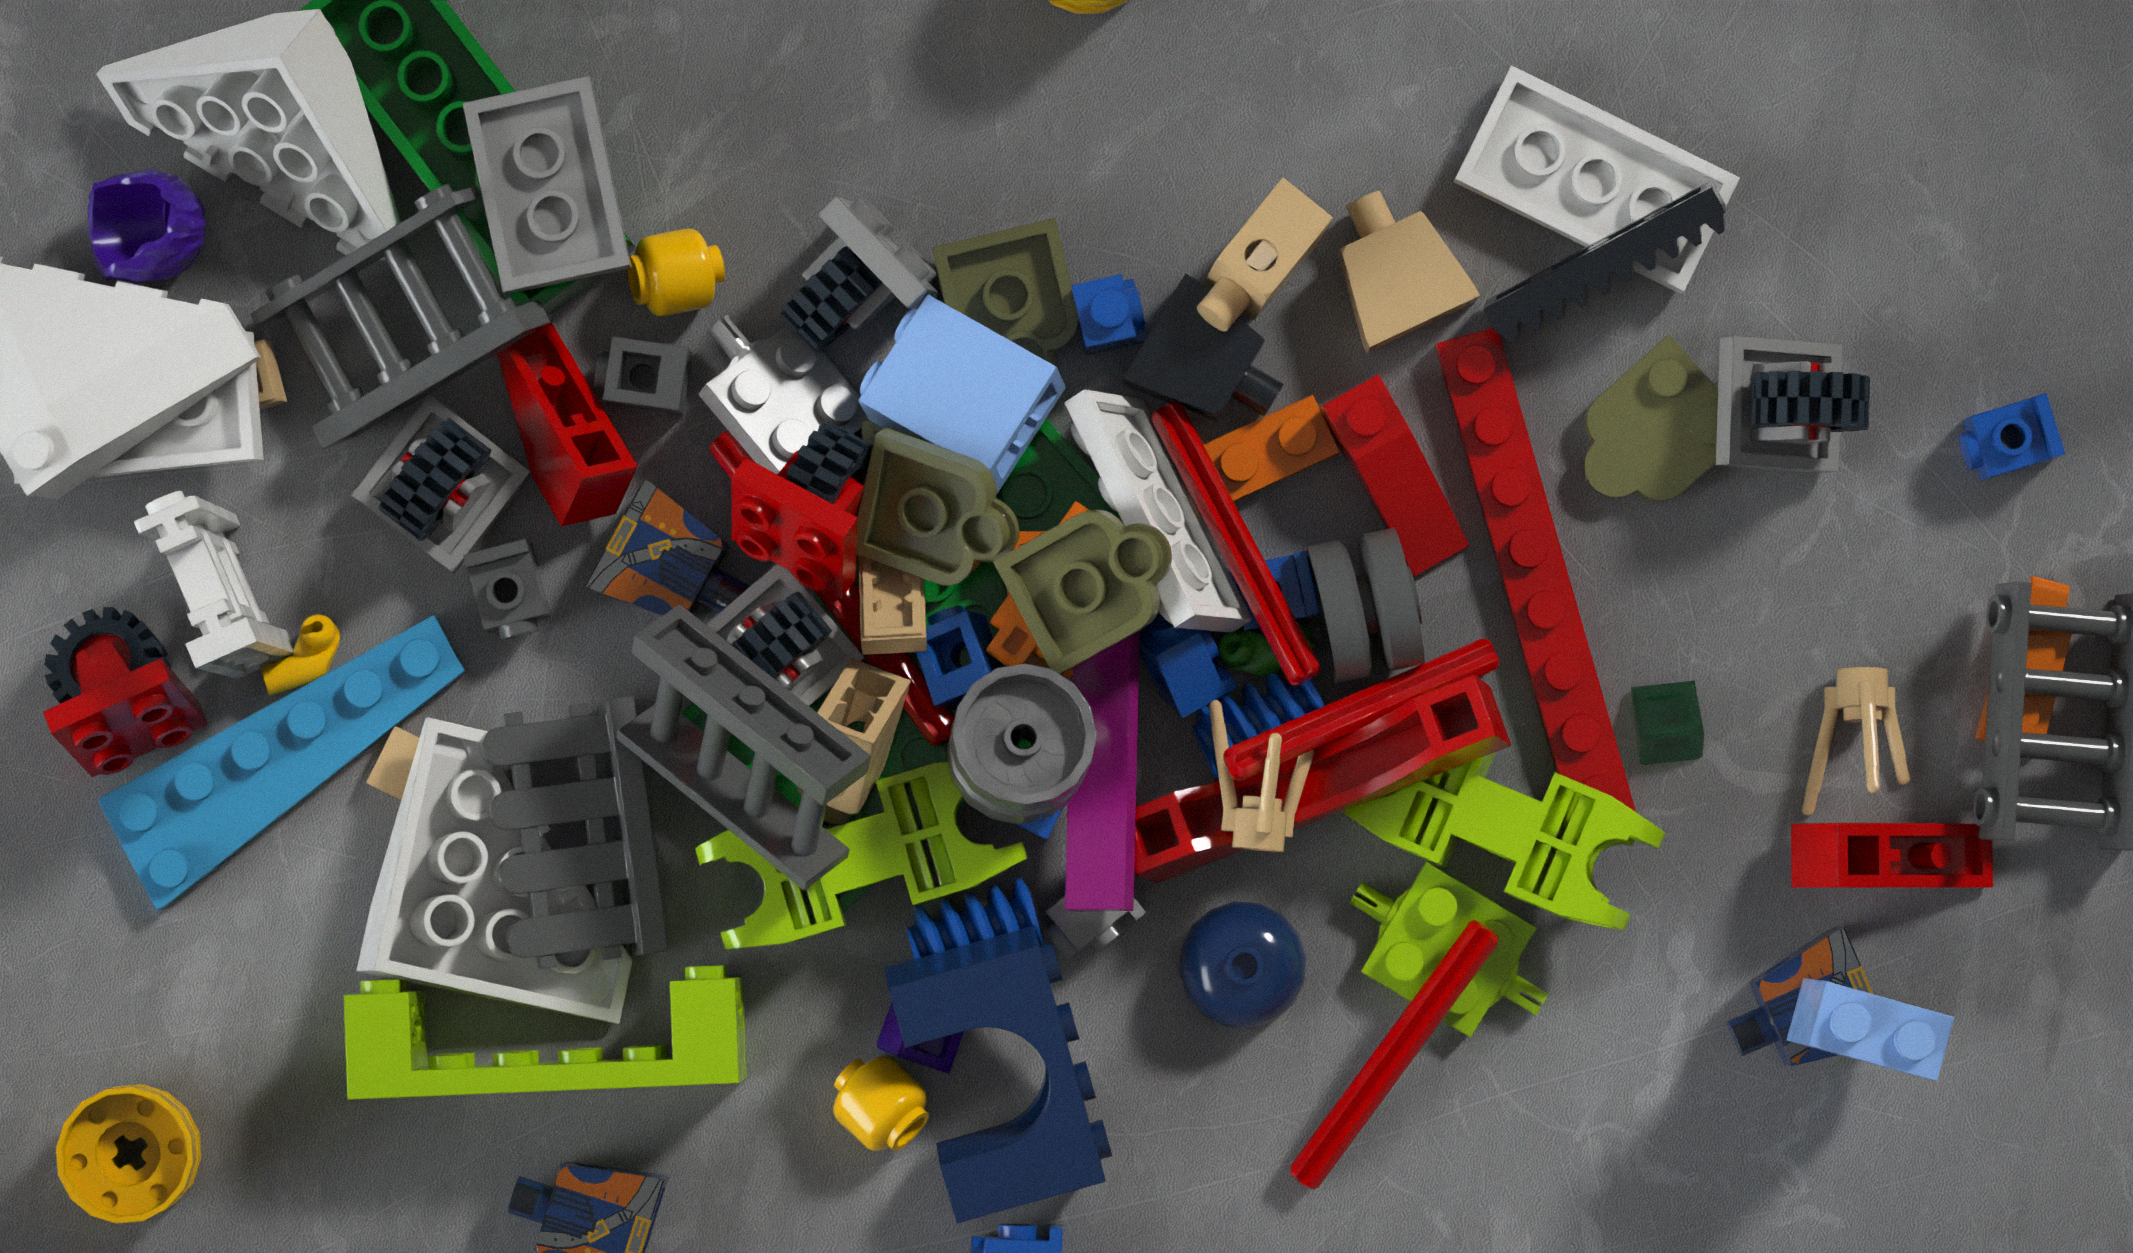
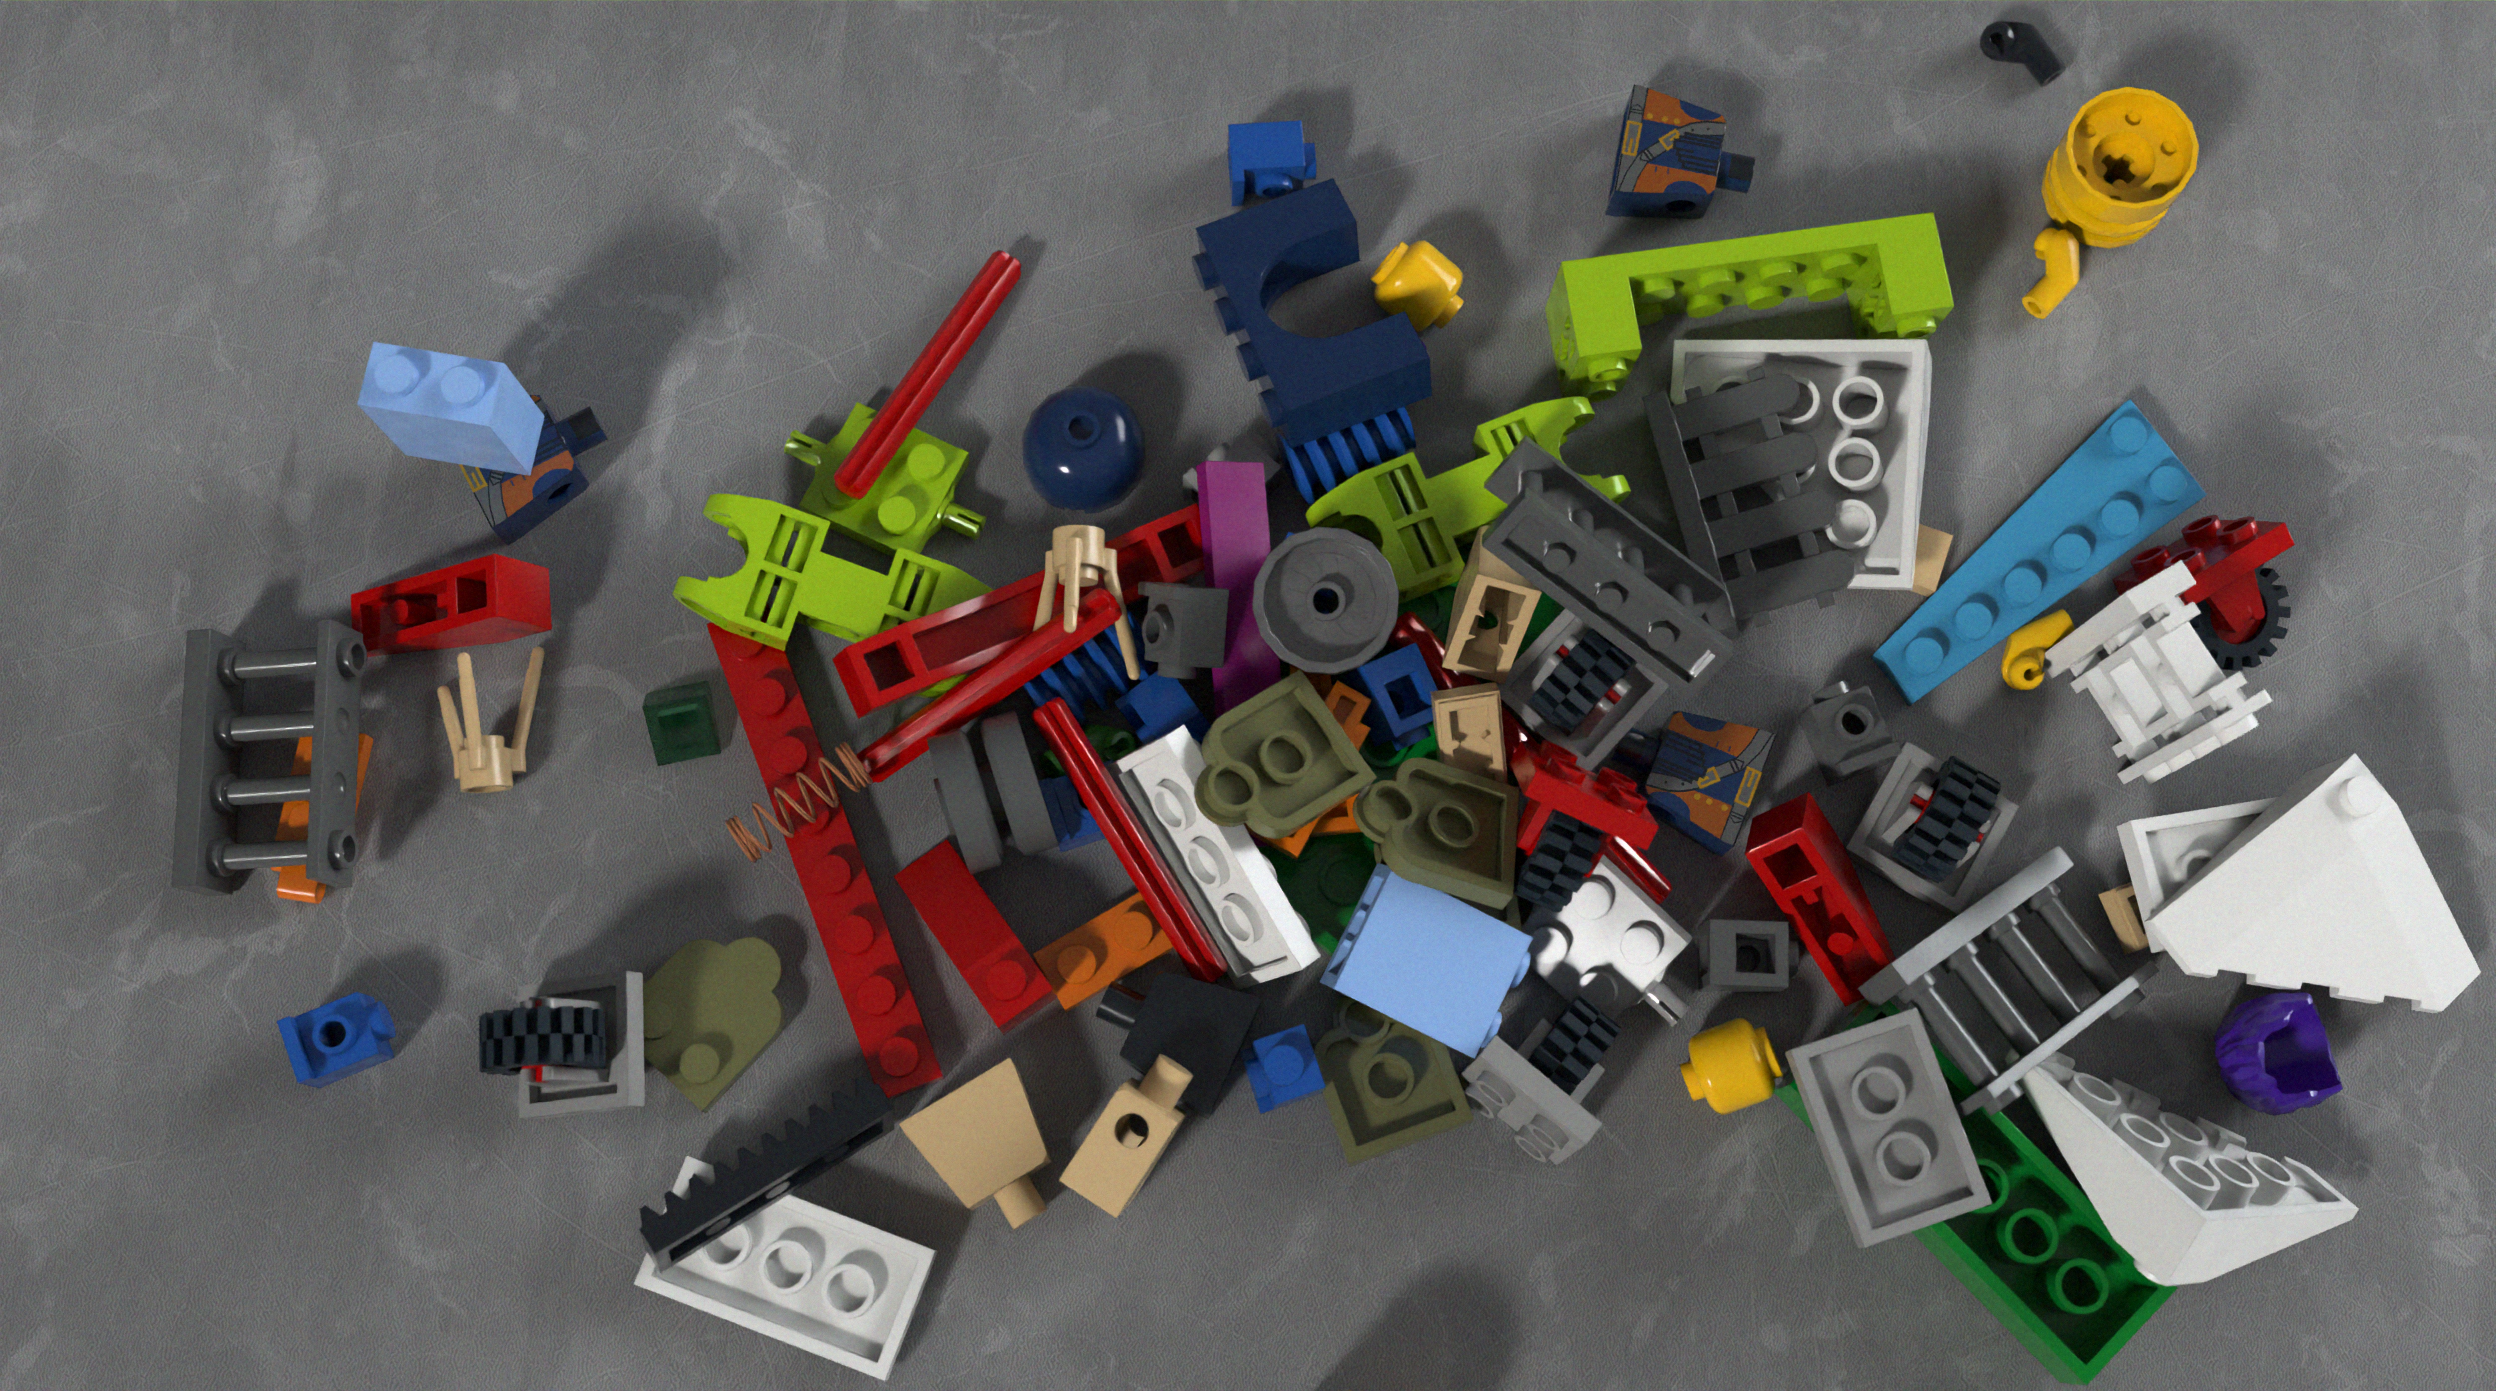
camera: 165 degrees right, 10 degrees down
none -> nougat piece [725,742,873,863]
none -> dark grey brick [1138,582,1229,679]
none -> yellow arm [2022,227,2079,319]

